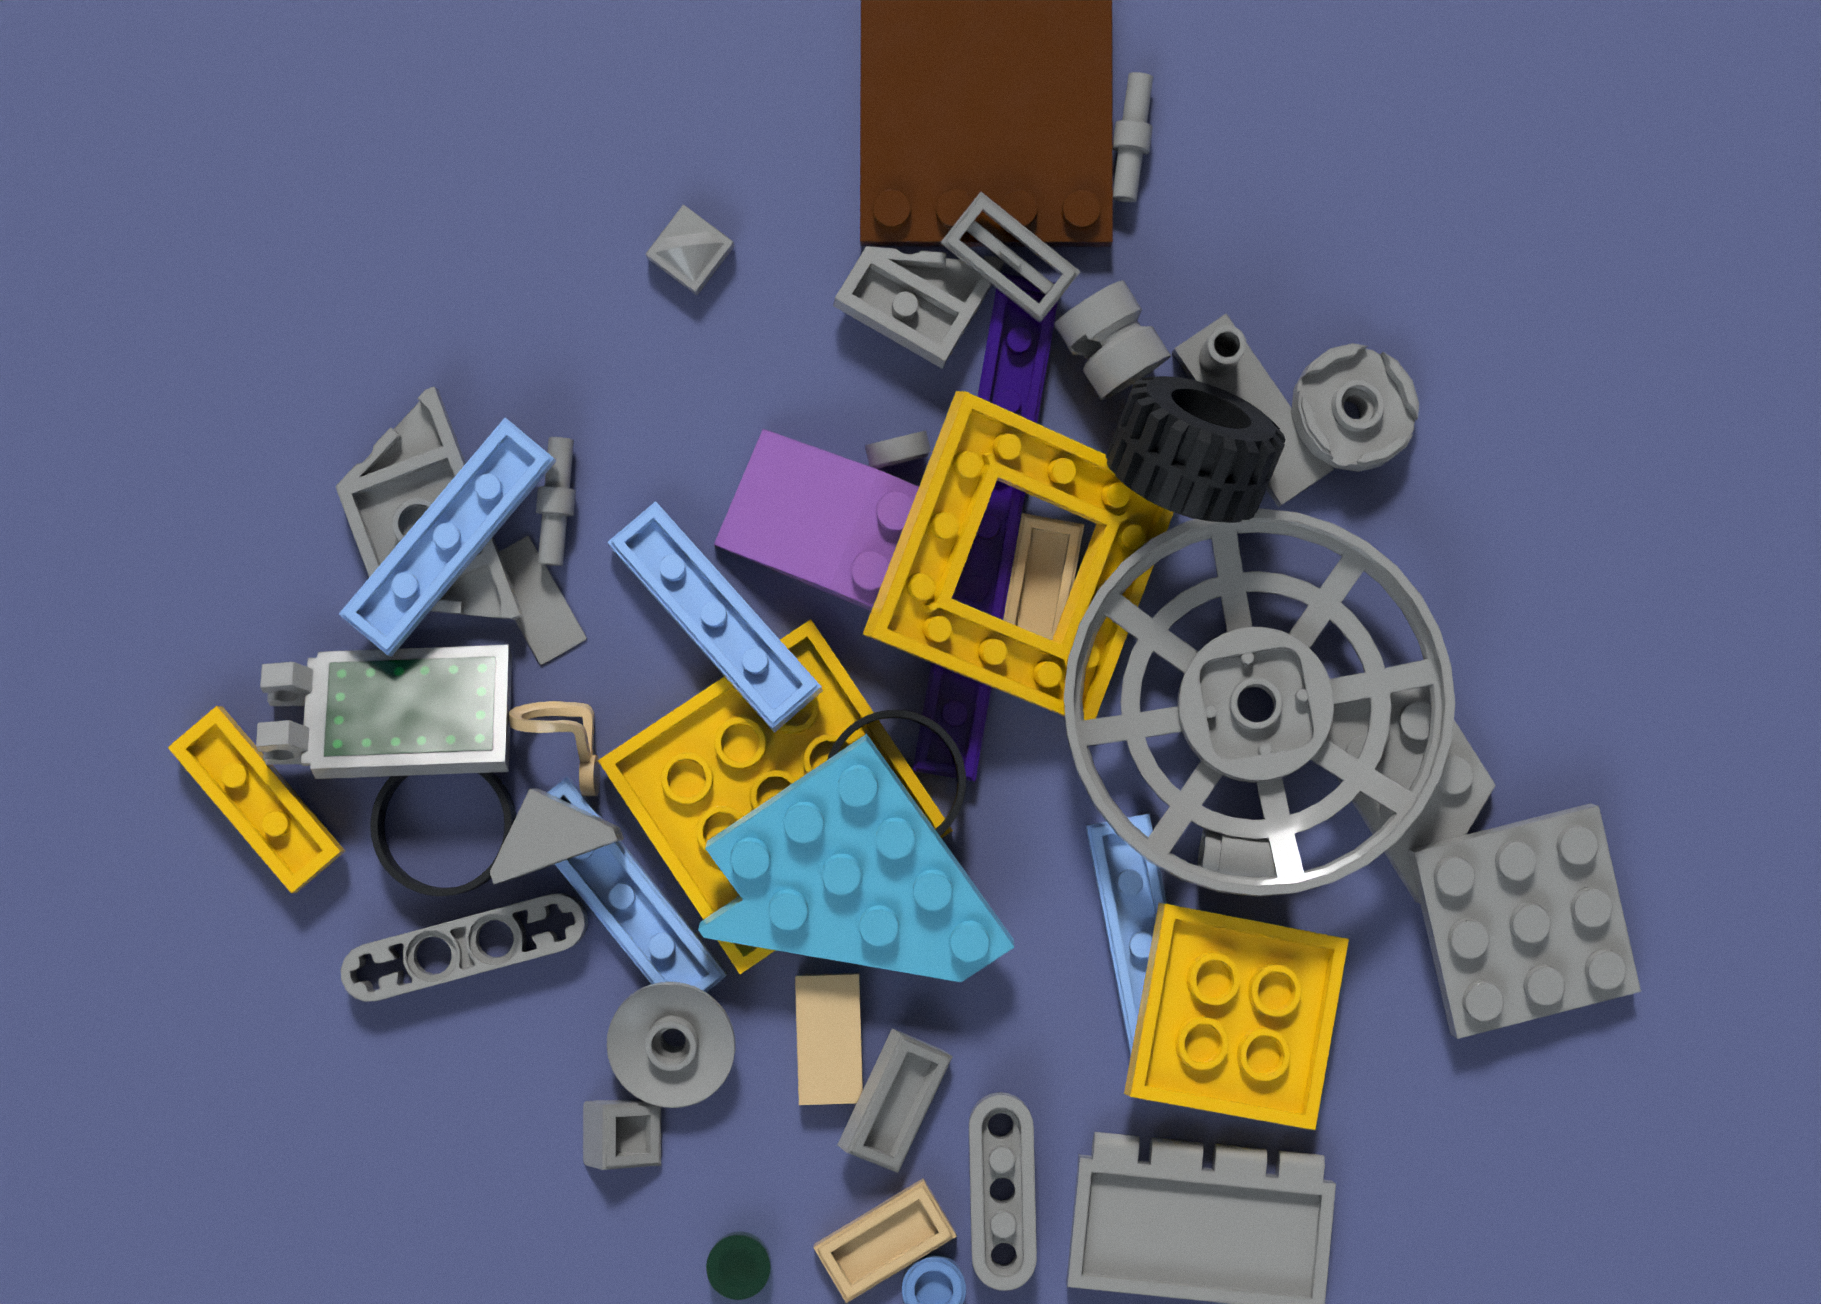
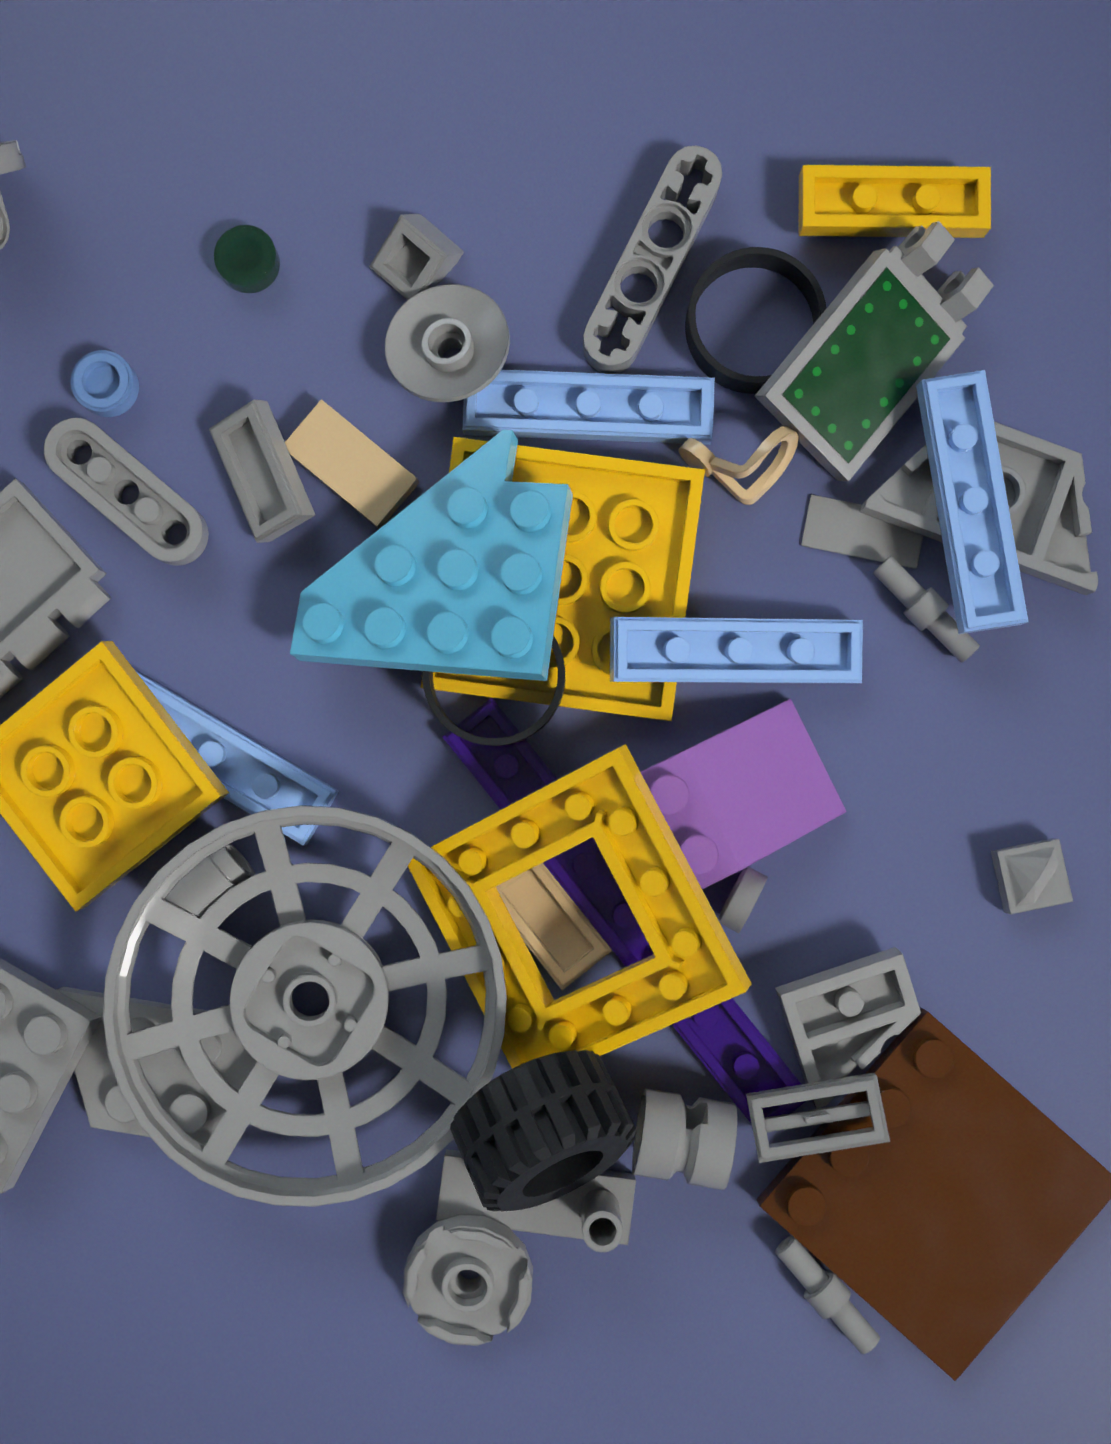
camera: 135 degrees right, 0 degrees up
light grey slope [490,788,624,884] -> none
tan tile [813,1178,957,1303] -> none

